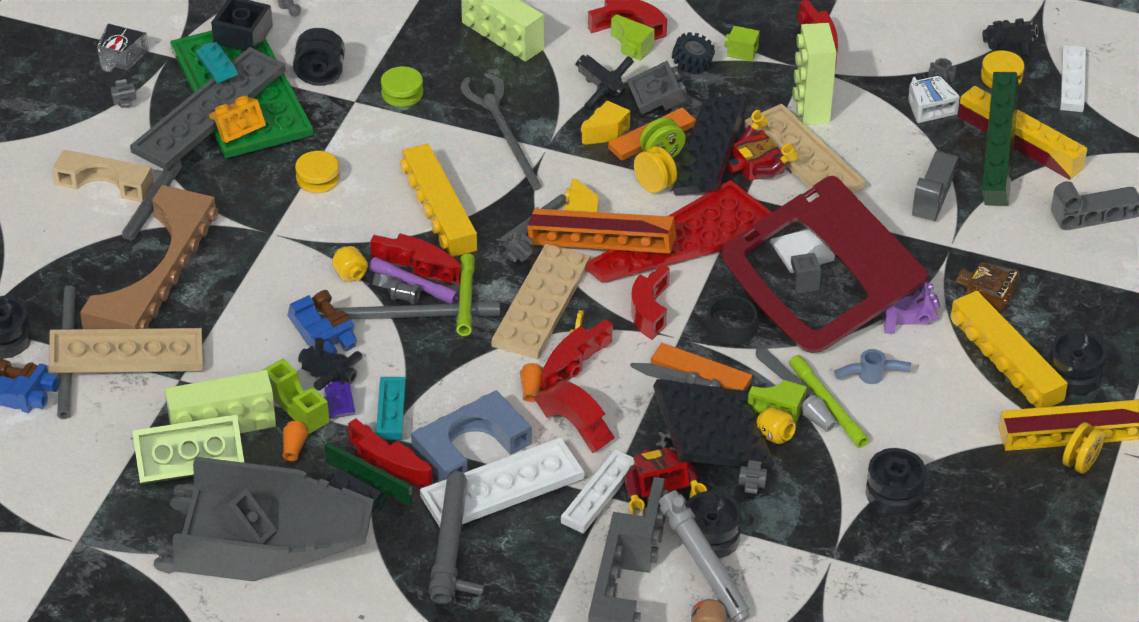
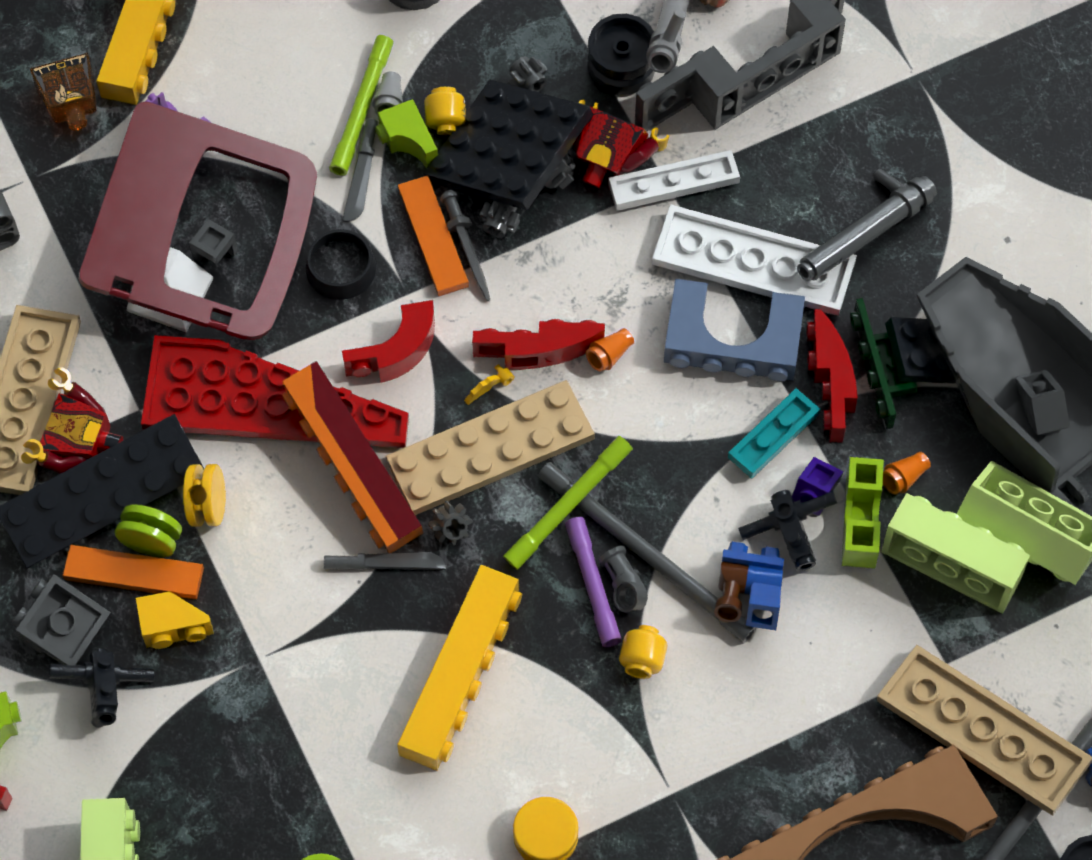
camera: 135 degrees left, 20 degrees up
red slope [370,233,461,285] -> none
dark grey piece [461,73,541,190] -> none
red arch [533,381,615,453] -> none
yellow slope [564,179,599,212] -> none
sand blue piece [834,349,911,384] -> none

